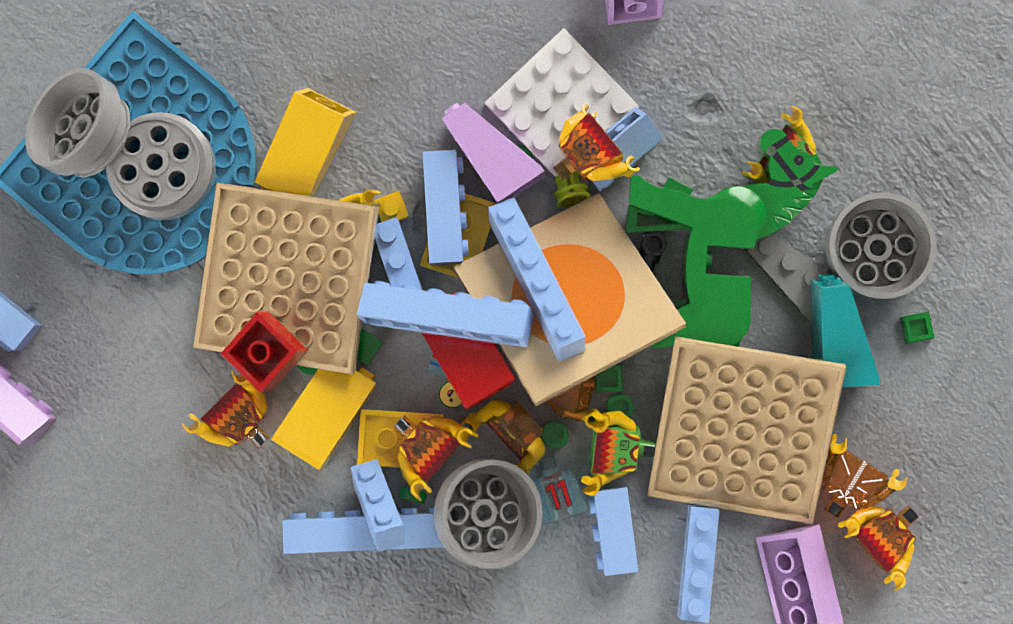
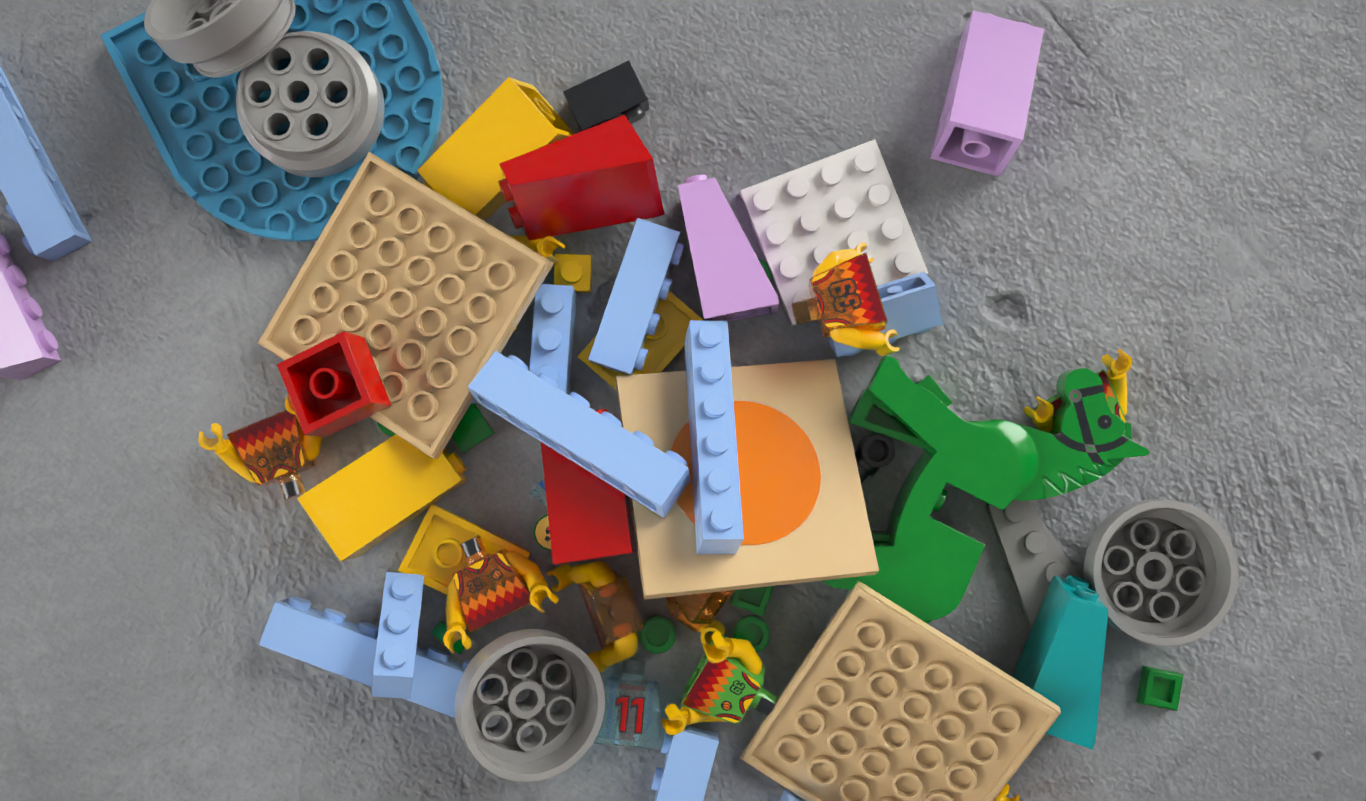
camera: 20 degrees right, 0 degrees up
lime piece [553,171,591,208] -> none
none -> red slope [498,115,664,241]
none -> black brick [563,60,649,132]

